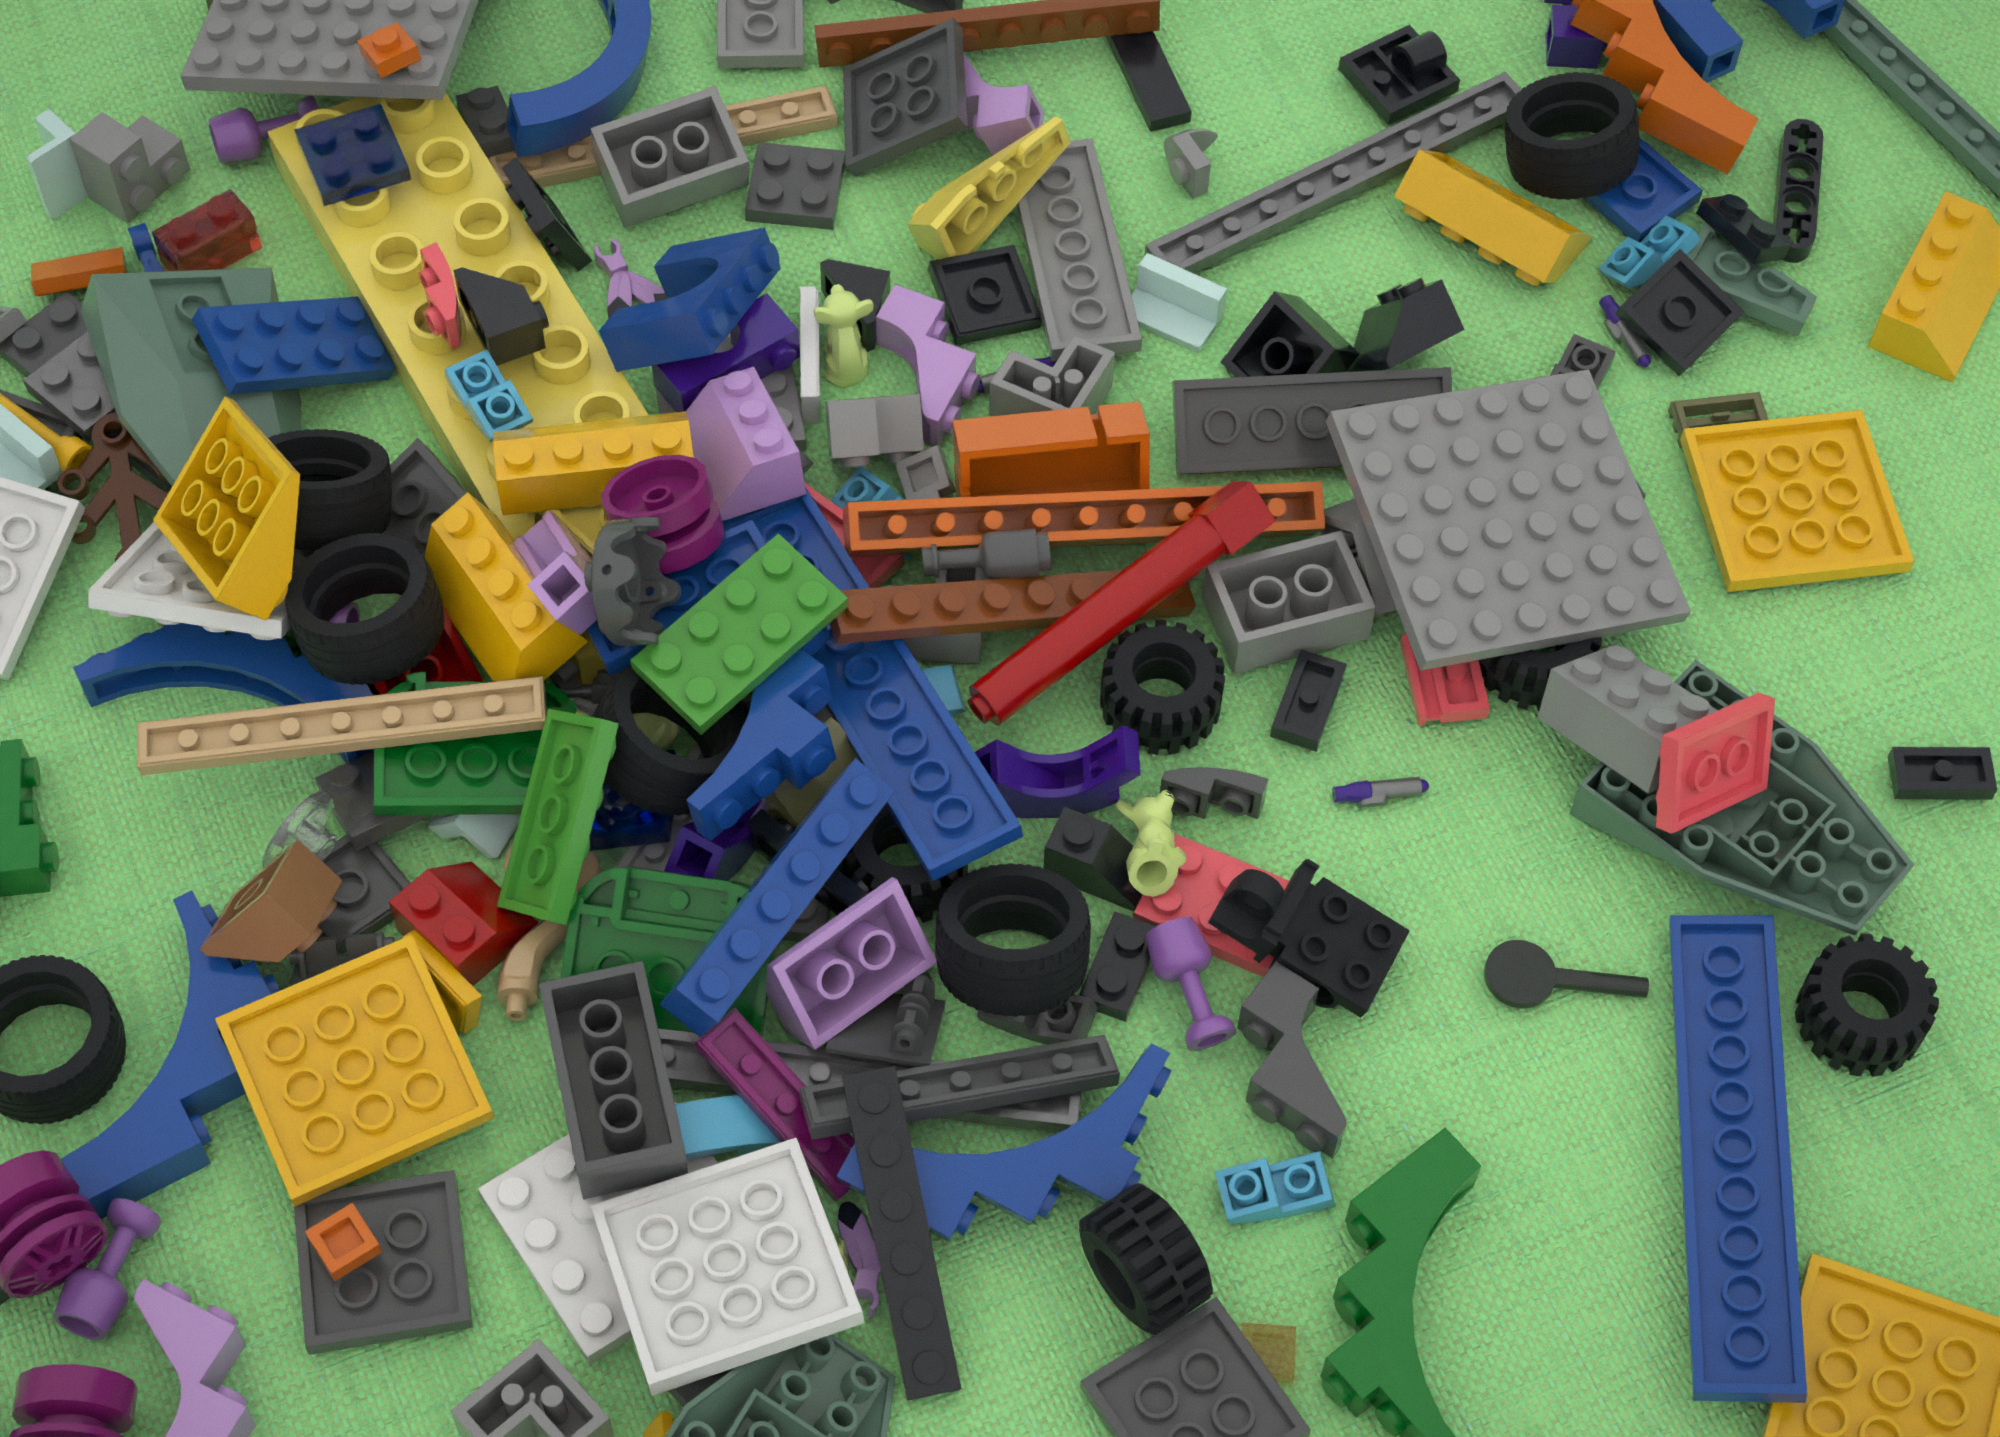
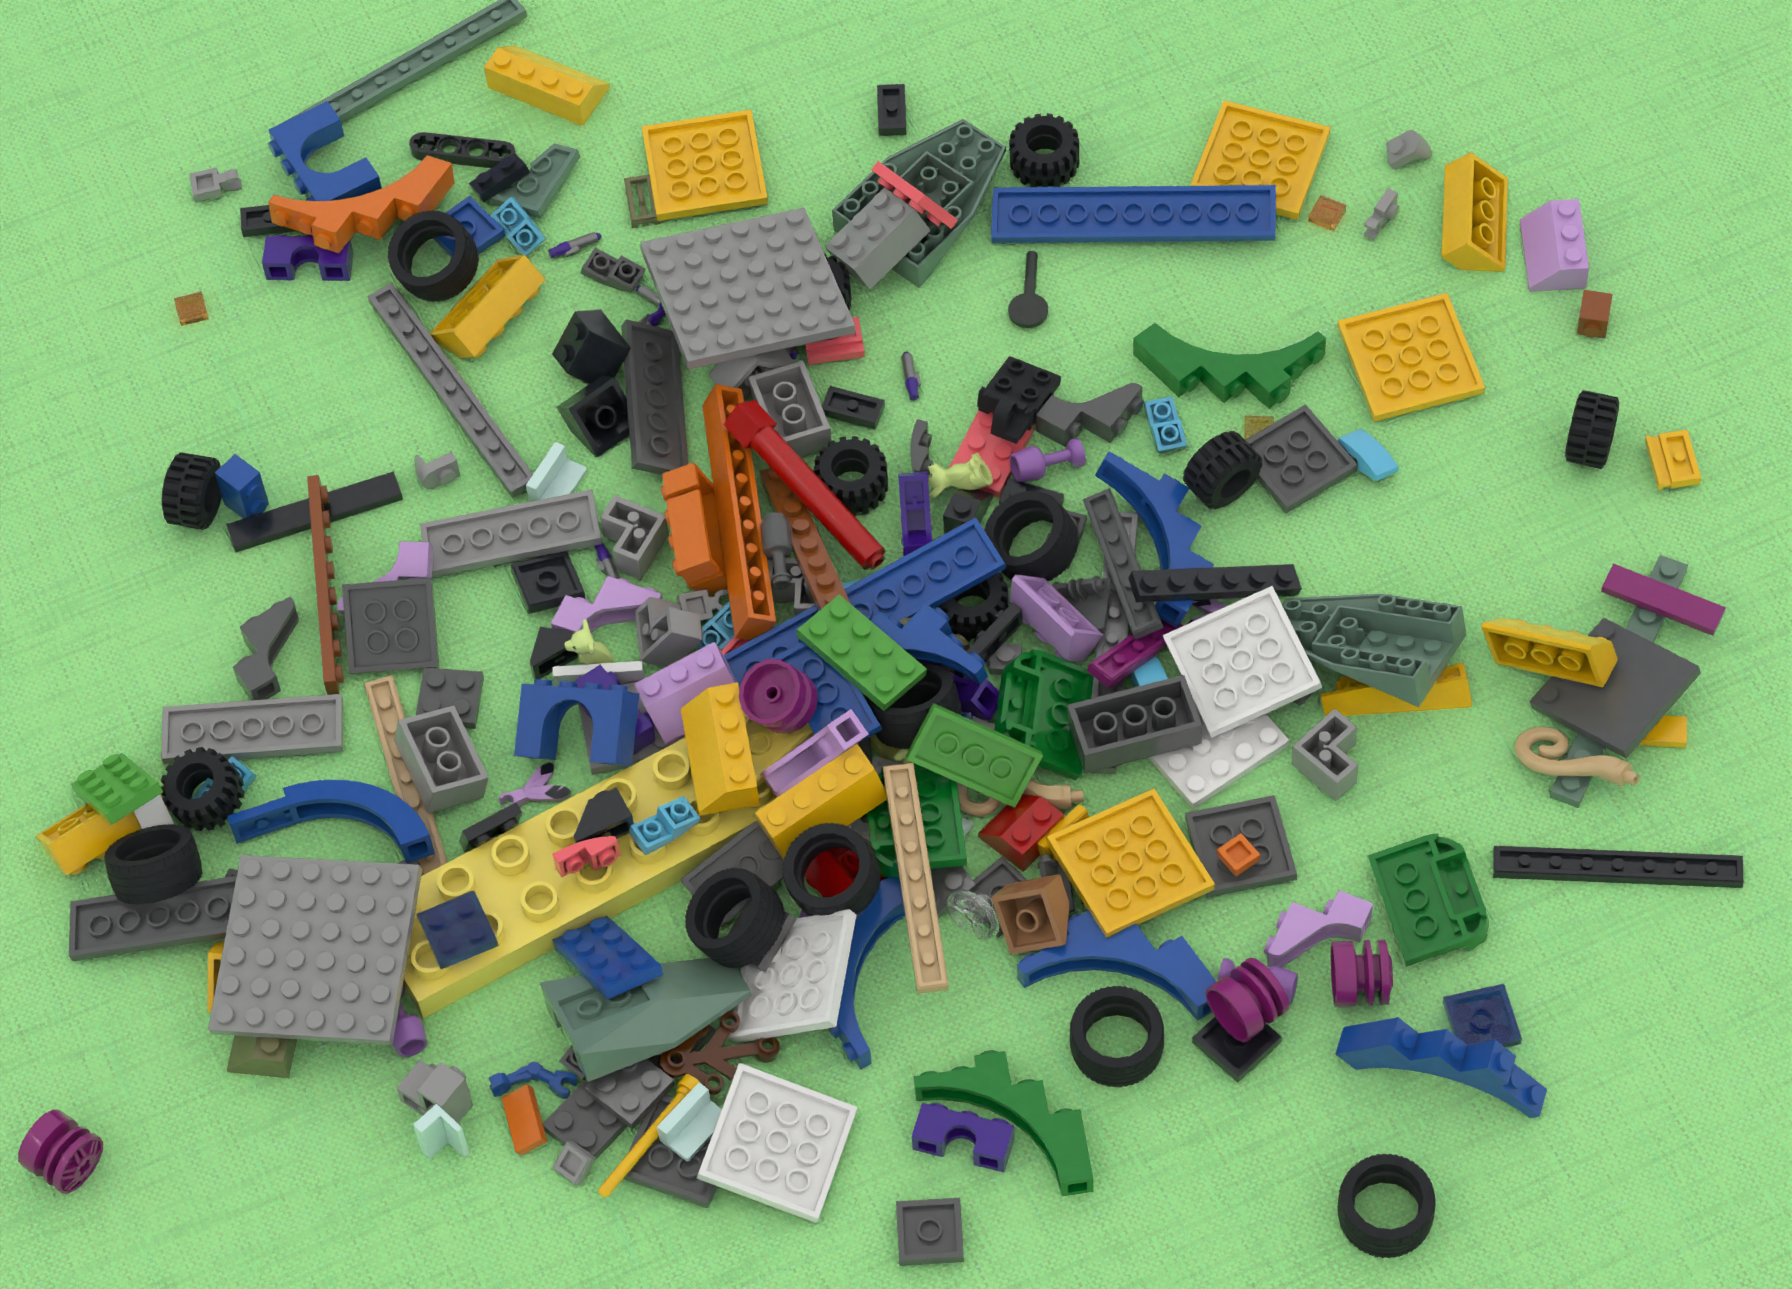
camera: 85 degrees left, 0 degrees up
clear red brick [152,189,262,271] -> none
yellow slope [153,396,300,621] -> none
orange plate [357,22,421,78] -> none
dark grey plate [584,517,682,646] -> none
blue brick [660,758,895,1037] -> none
light yellow wedge [907,116,1071,259] -> none
black plate [1338,25,1460,125] -> none
black plate [1615,249,1744,376] -> none

